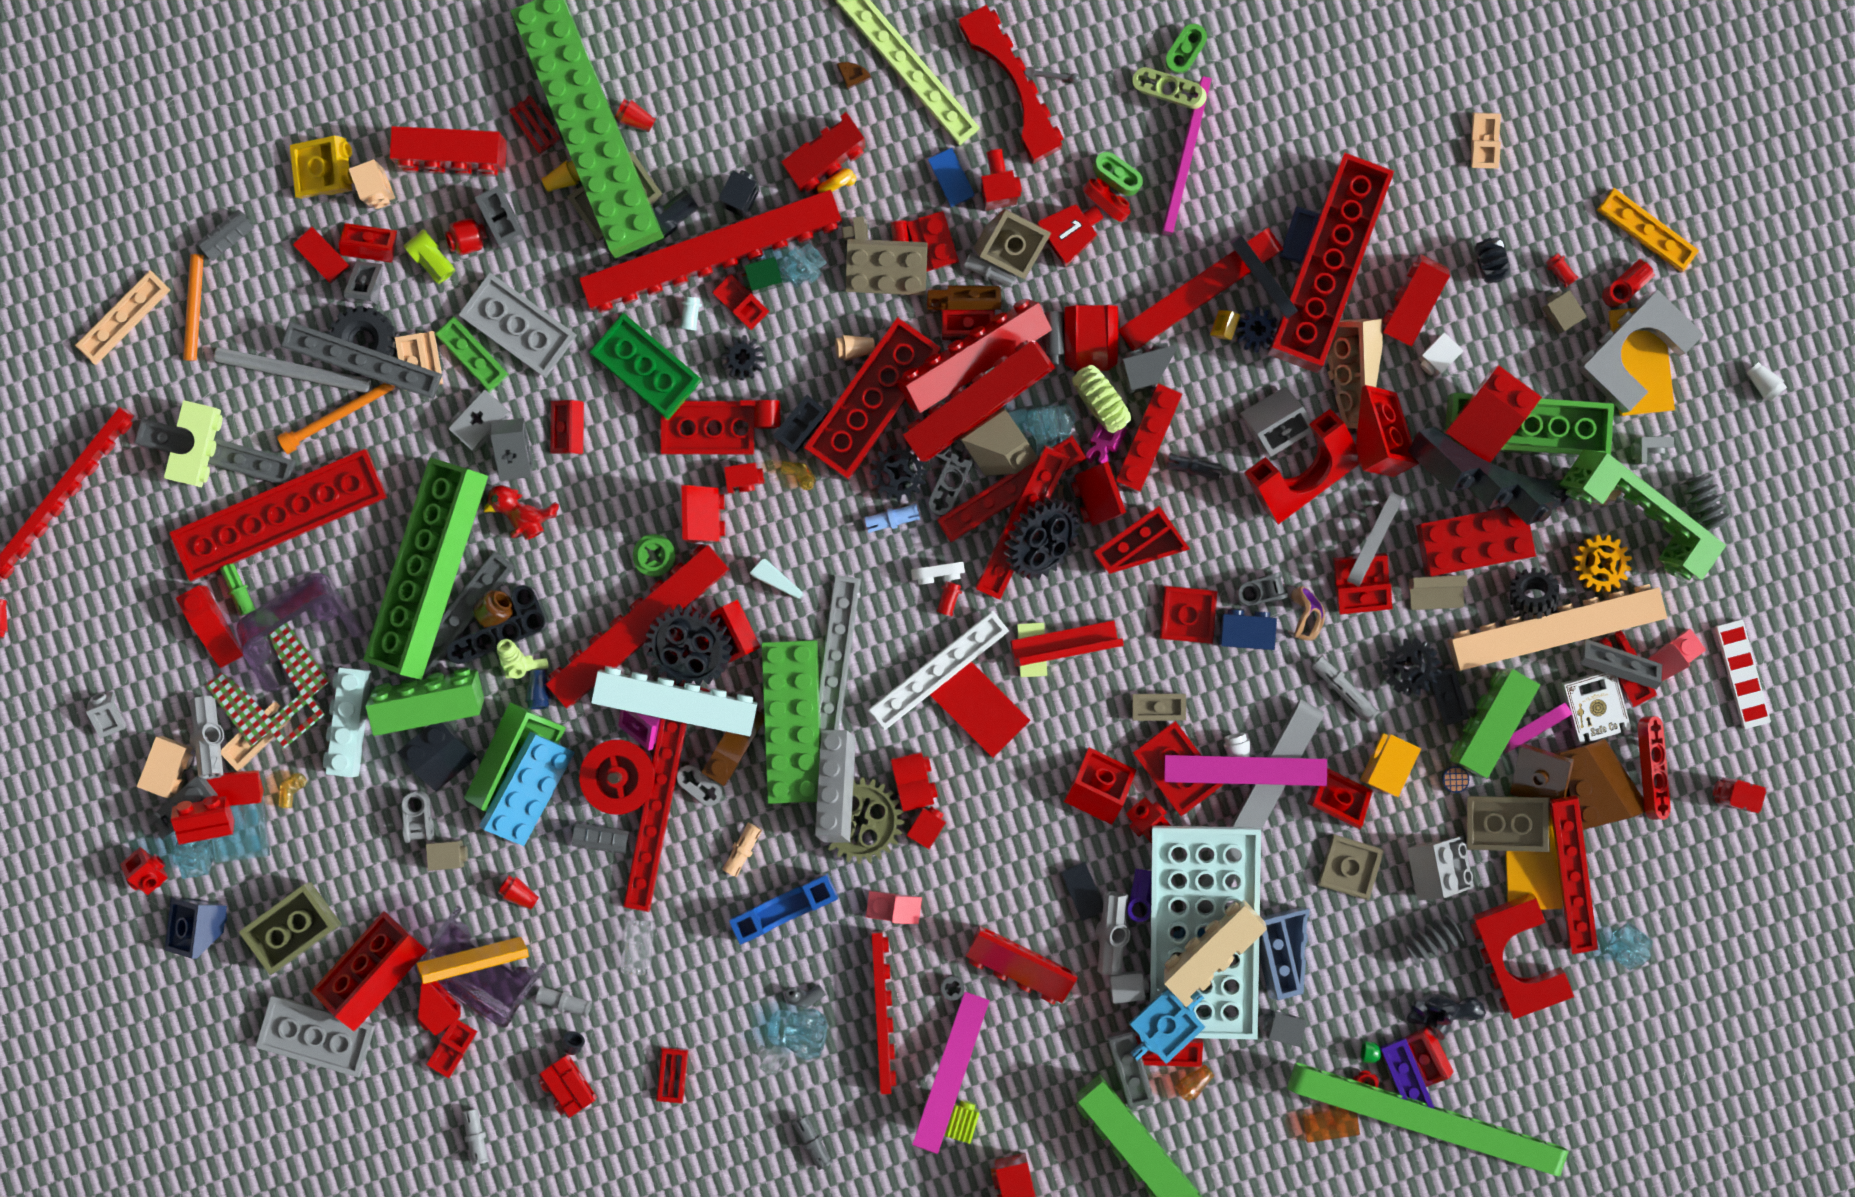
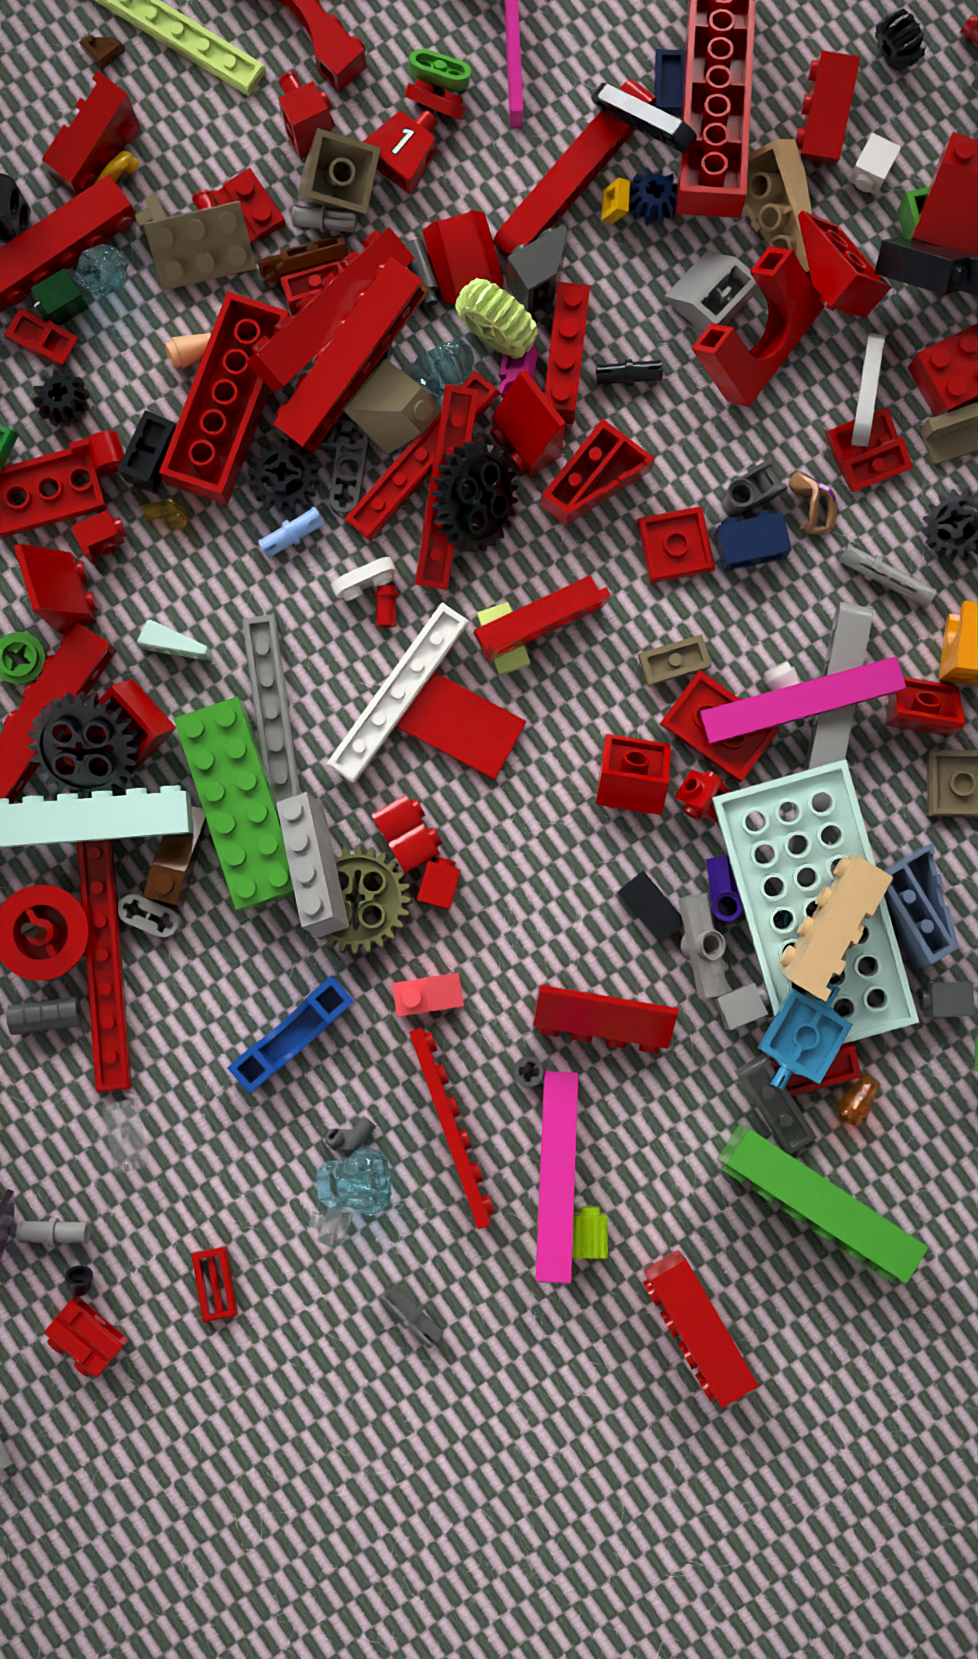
camera: 15 degrees left, 5 degrees down
dark pink slope [618,710,660,750] -> none
light nougat pin [722,822,763,877] -> none
blue tile [928,148,975,208] -> none

